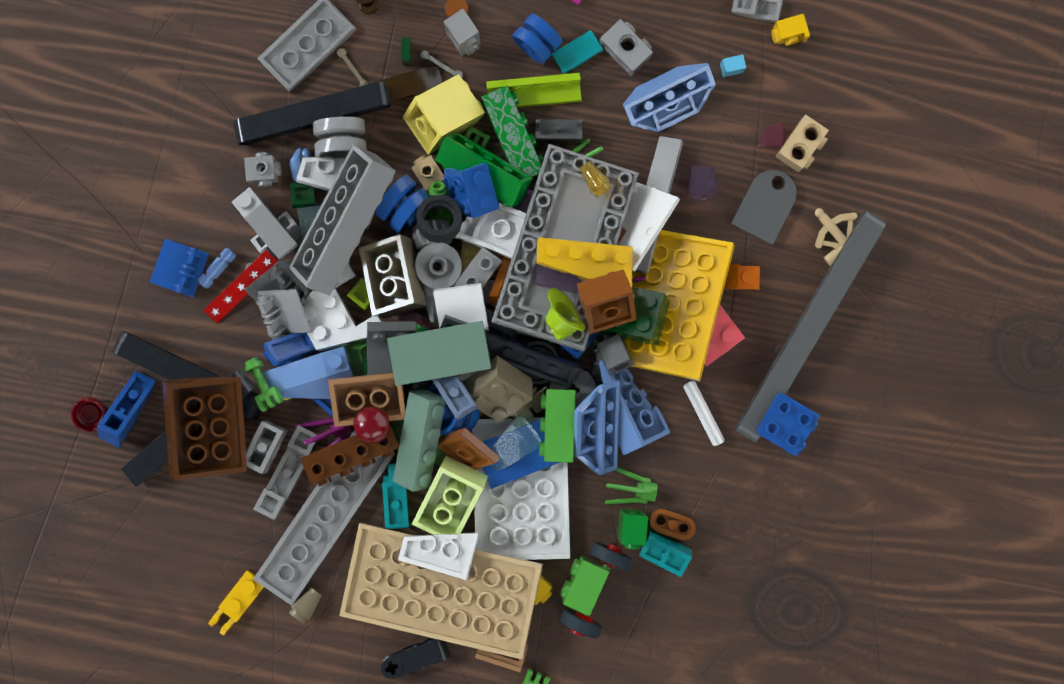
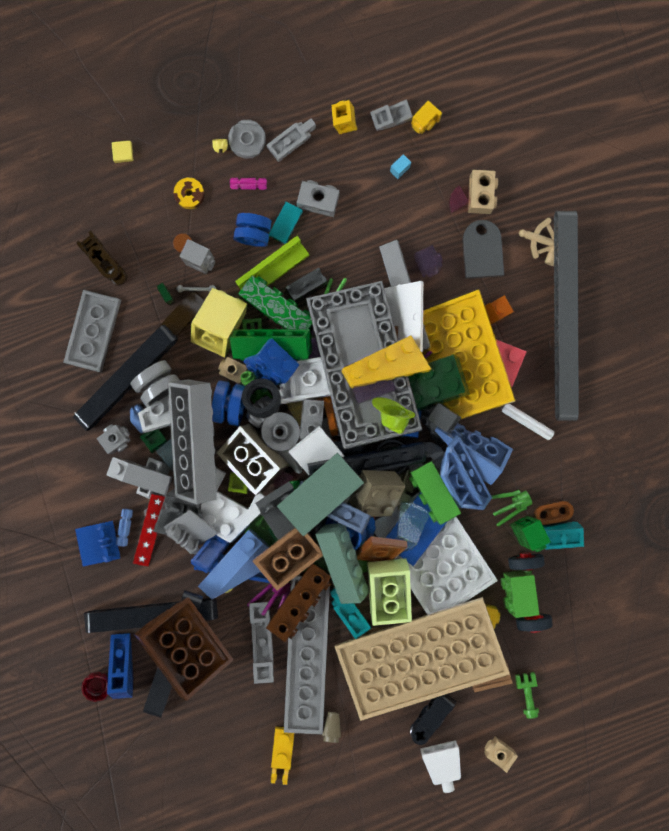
camera: 30 degrees left, 0 degrees up
bright green hinge [245,357,284,412] -> none
light grey brick [246,420,288,474] -> none
dark tan hinge [337,48,369,86] -> none
dark red hair [353,407,391,444] -> none
white wing [398,533,480,580] -> none
dark orange slope [577,269,636,334] -> none
clear yellow cone [580,161,612,198] -> none
medium blue wedge [623,63,716,132] -> none
blue bracket [756,393,820,456] -> none

